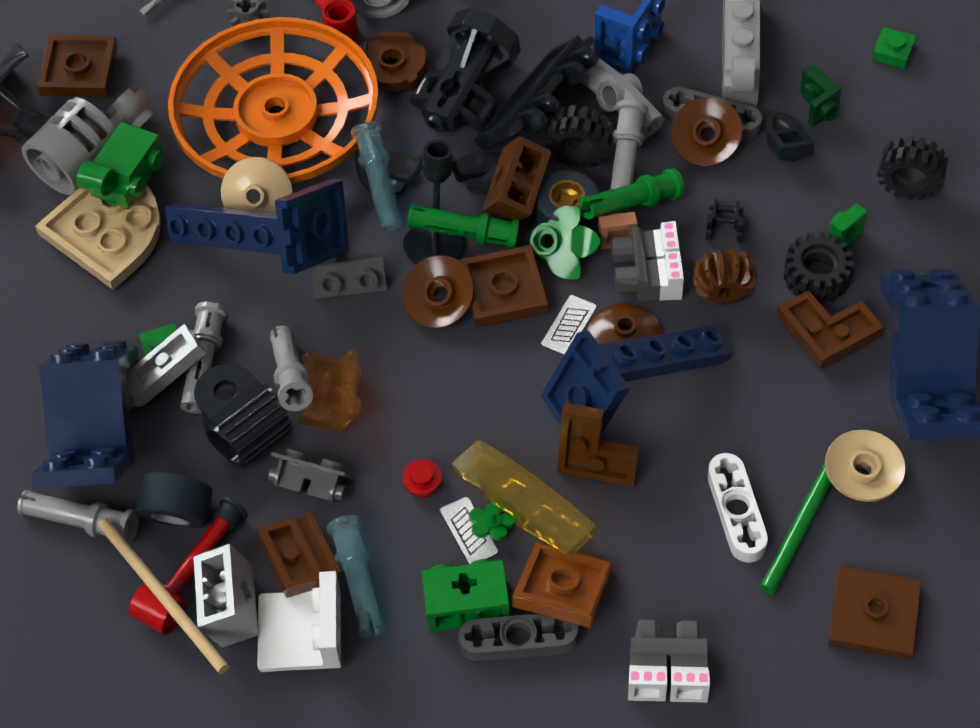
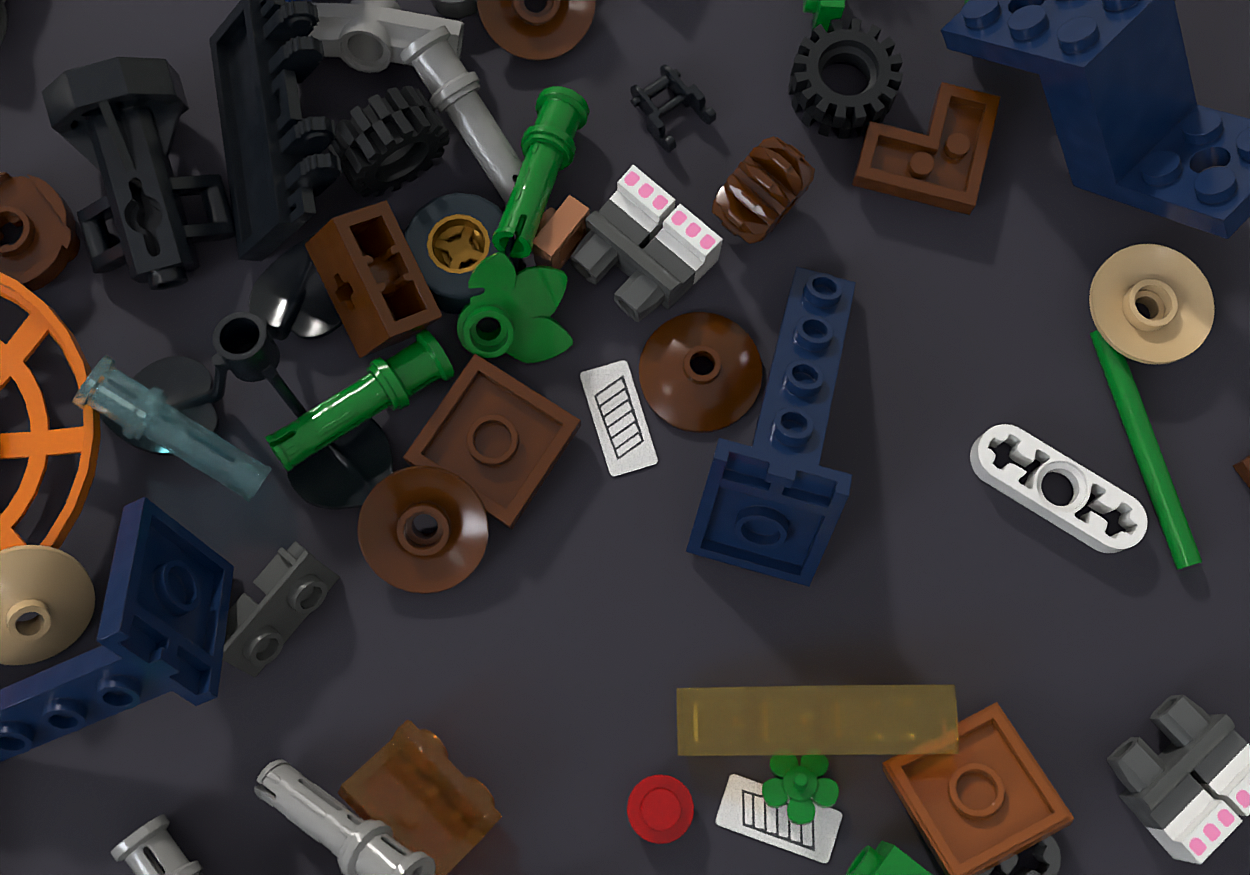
camera: 50 degrees left, 20 degrees up
reddish brown plate [557,403,640,487] -> none

